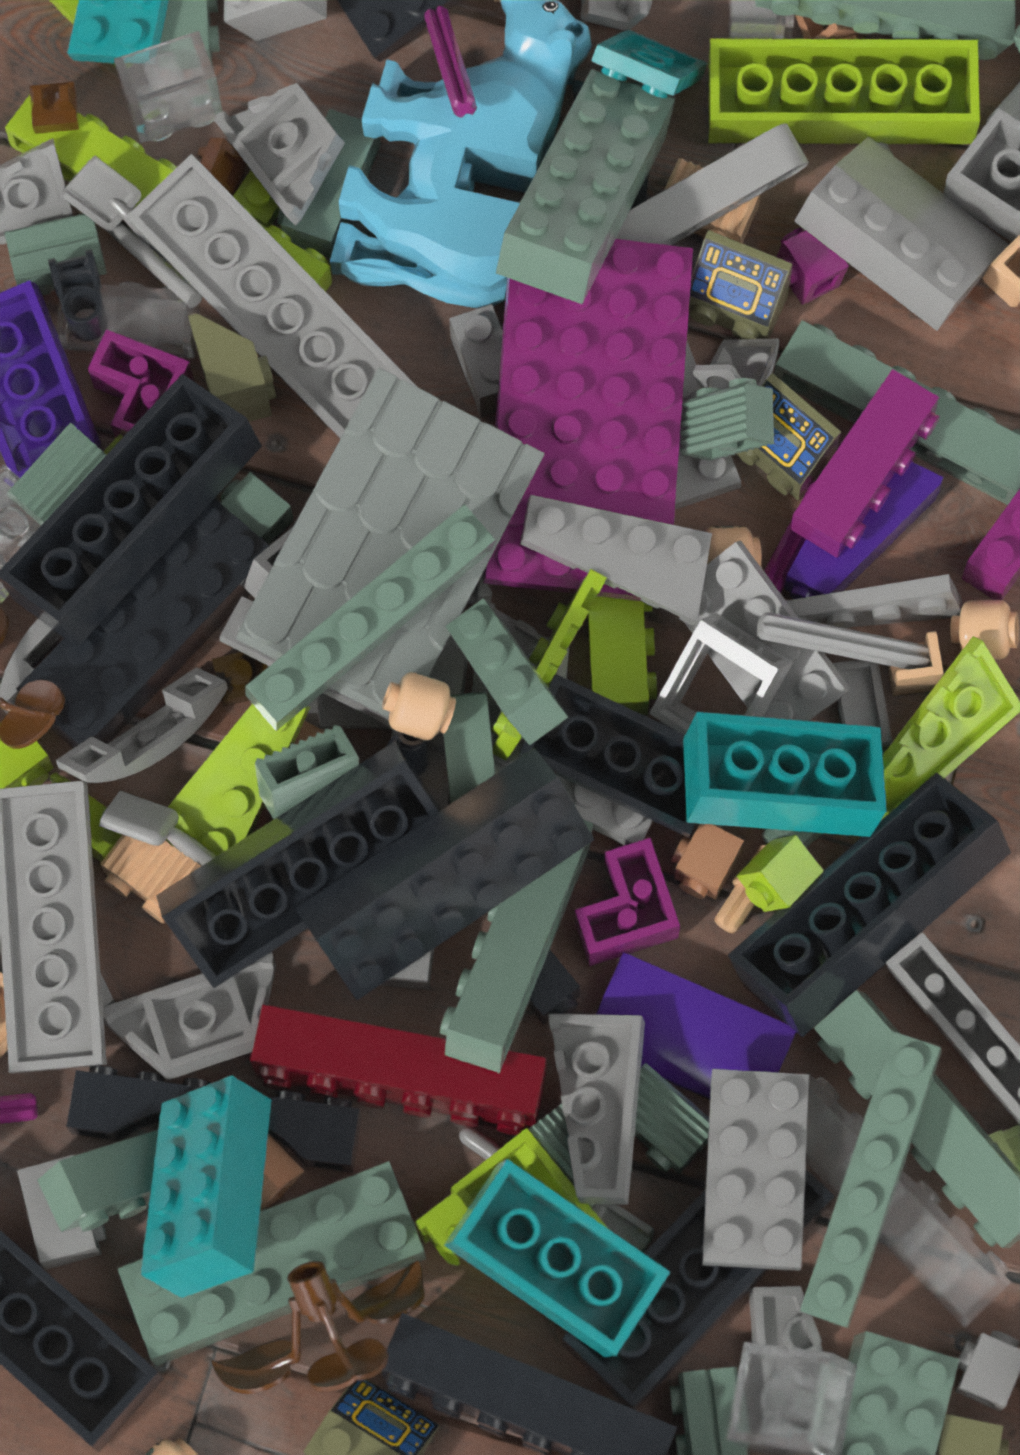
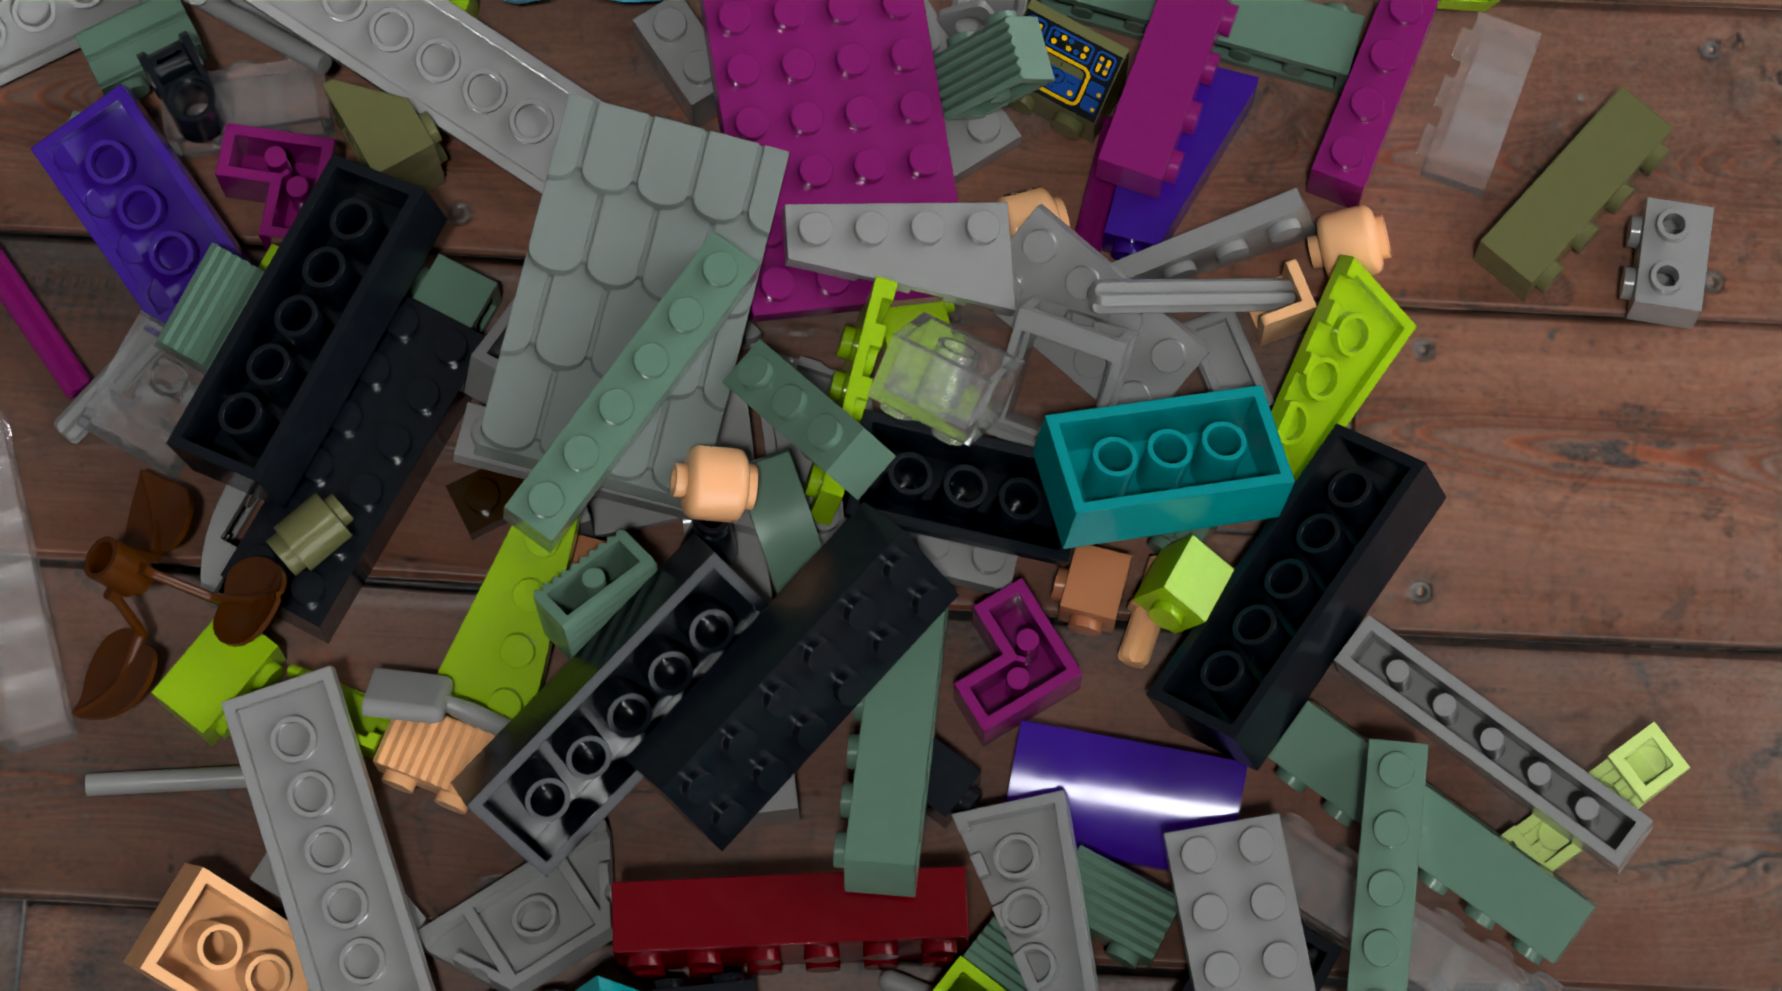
camera: 15 degrees left, 0 degrees up
light grey slope [56,667,228,783] -> none
none -> olive brick [266,492,354,576]
none -> clear brick [867,312,1025,446]

